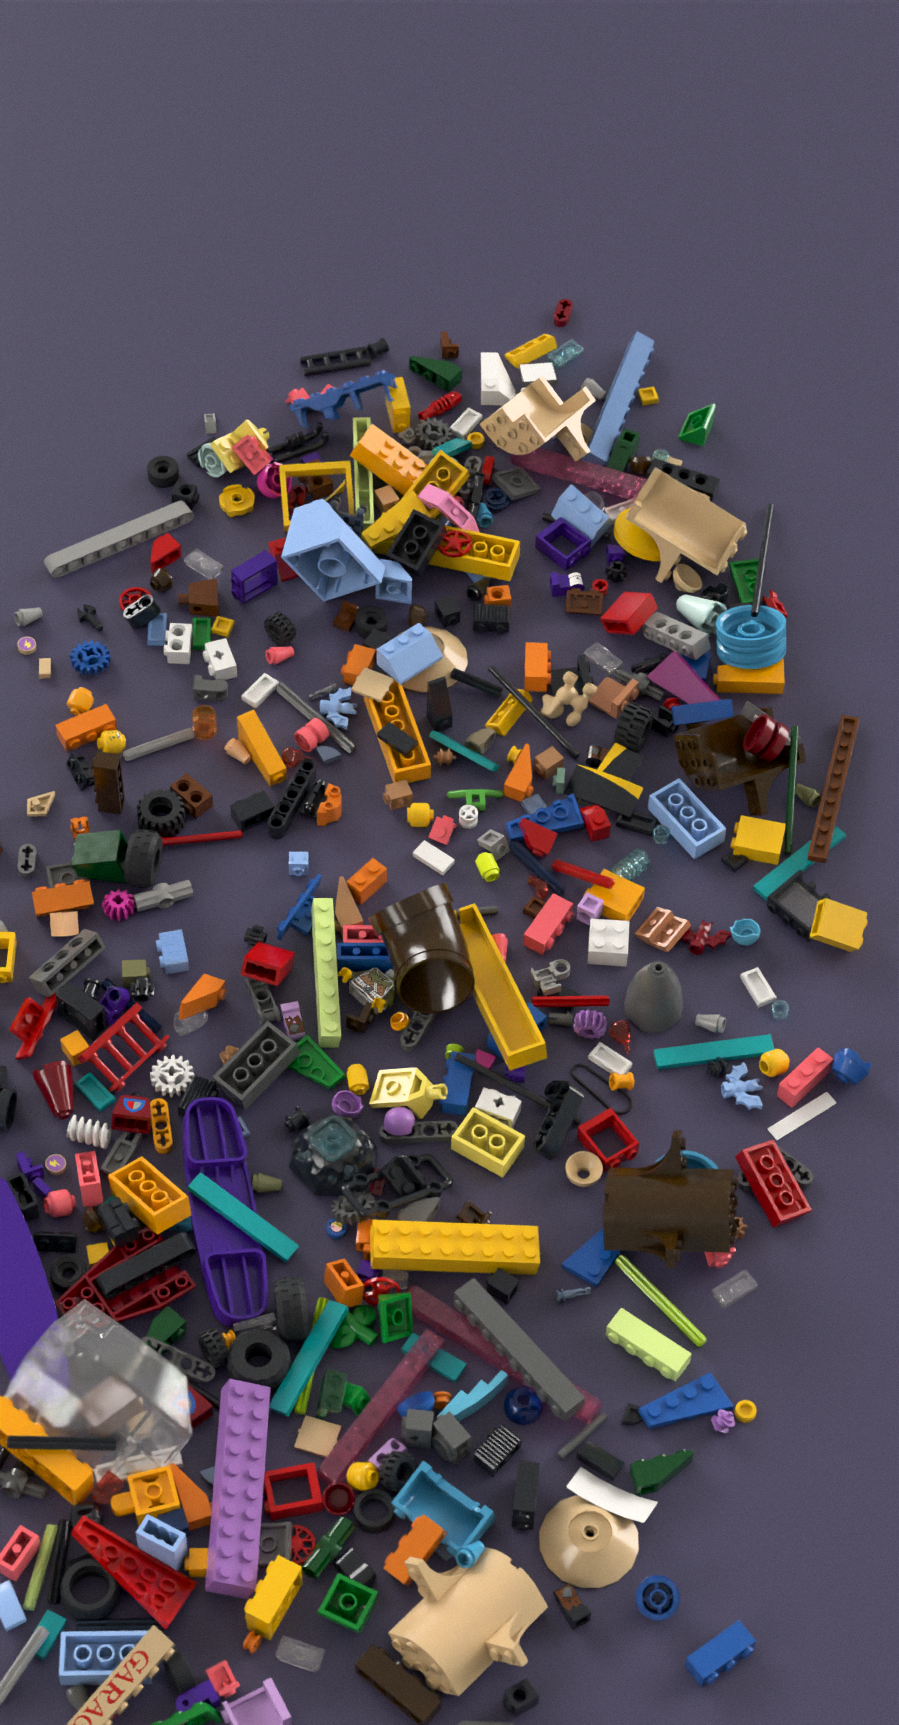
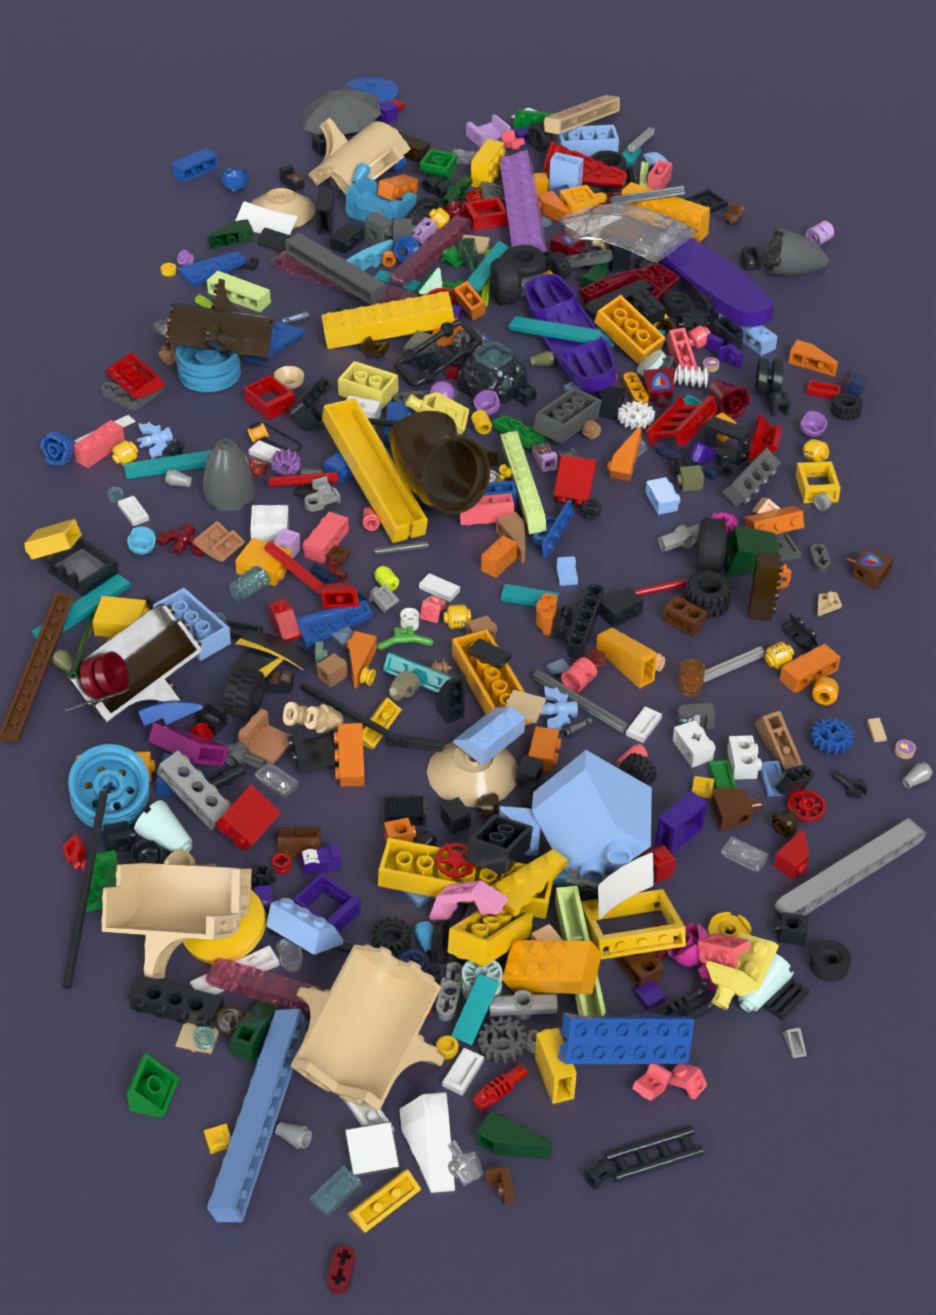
camera: 175 degrees right, 10 degrees down
none -> black tyre [372,917,411,957]
none -> clear piece [447,1140,484,1186]
none -> teal tile [501,584,559,607]
none -> light aqua tile [637,350,666,377]
none -> medium nougat slope [755,711,803,771]

